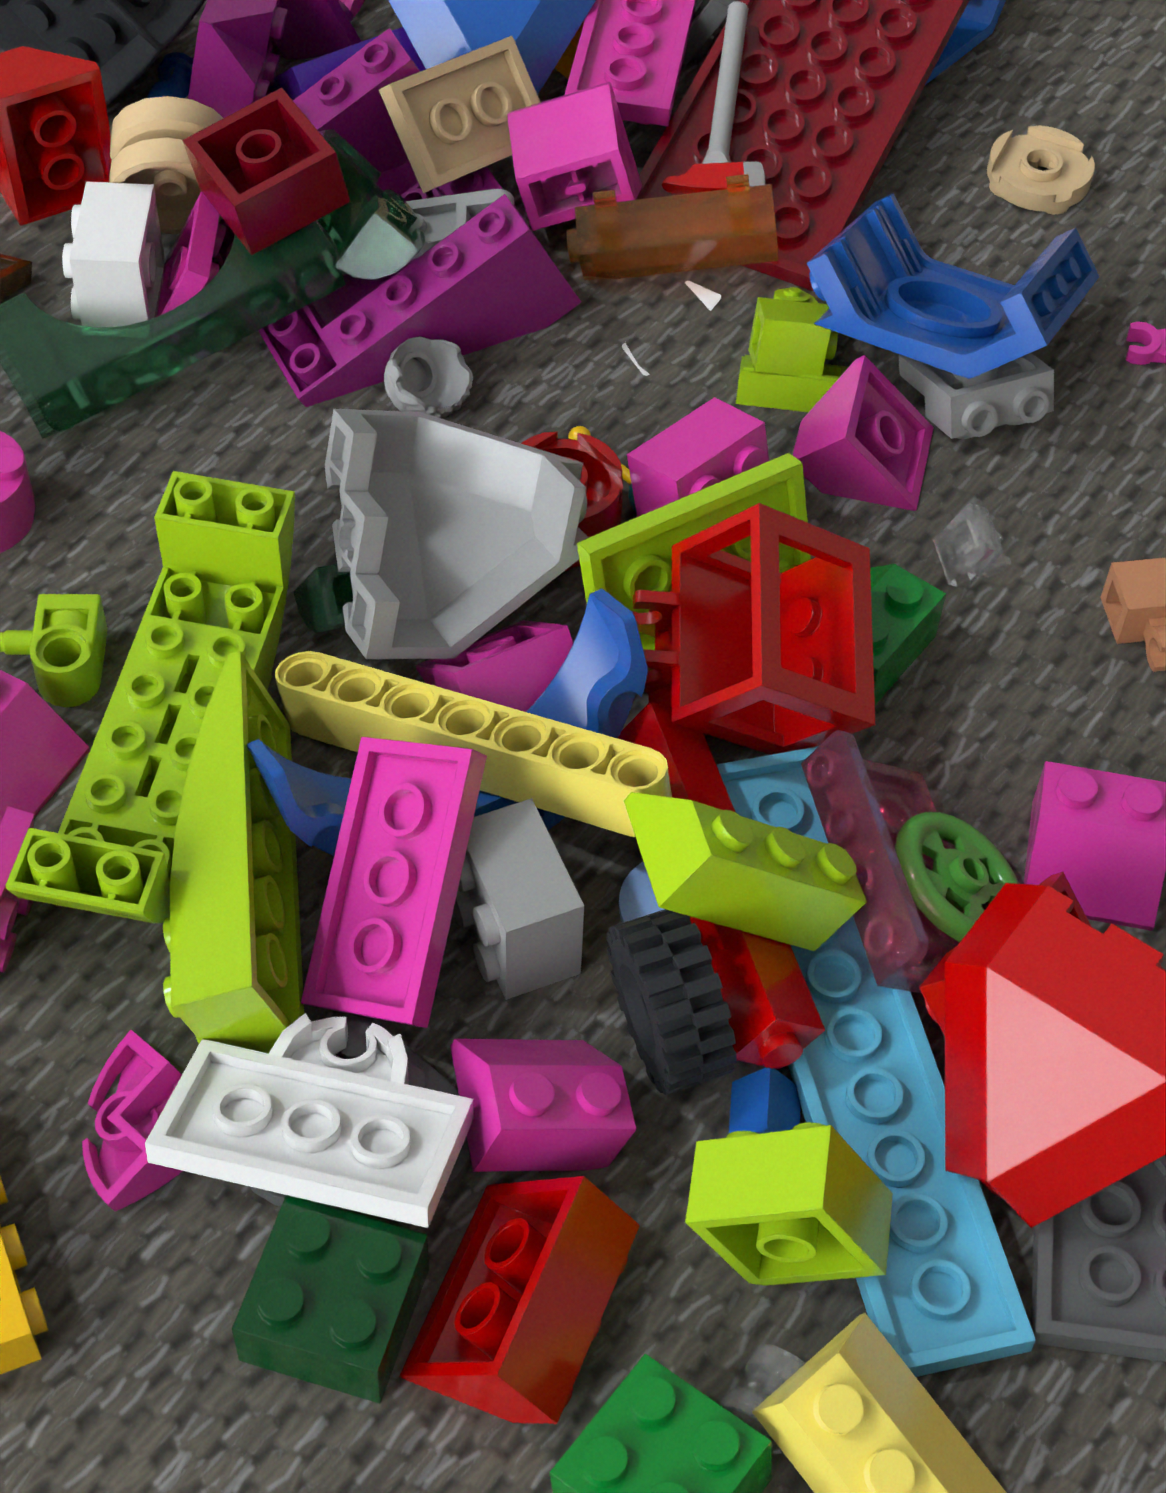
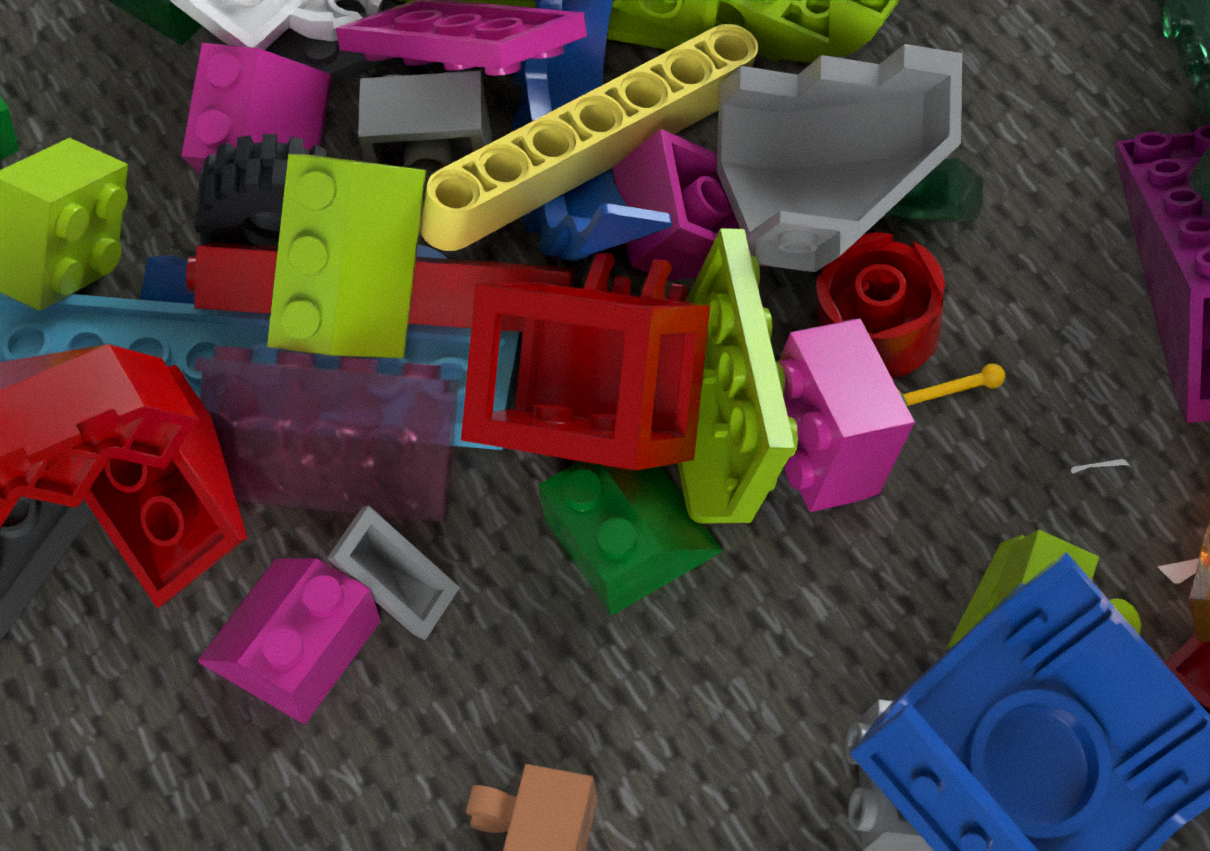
camera: 120 degrees right, 5 degrees up
light grey hair [384,337,473,418] -> none
red slope [399,1176,640,1424] -> none
dark pink slope [792,355,934,511] -> none
bright green plate [895,812,1019,942] -> none
clear tile [933,503,1012,587] -> none
none -> light grey slope [327,506,460,640]

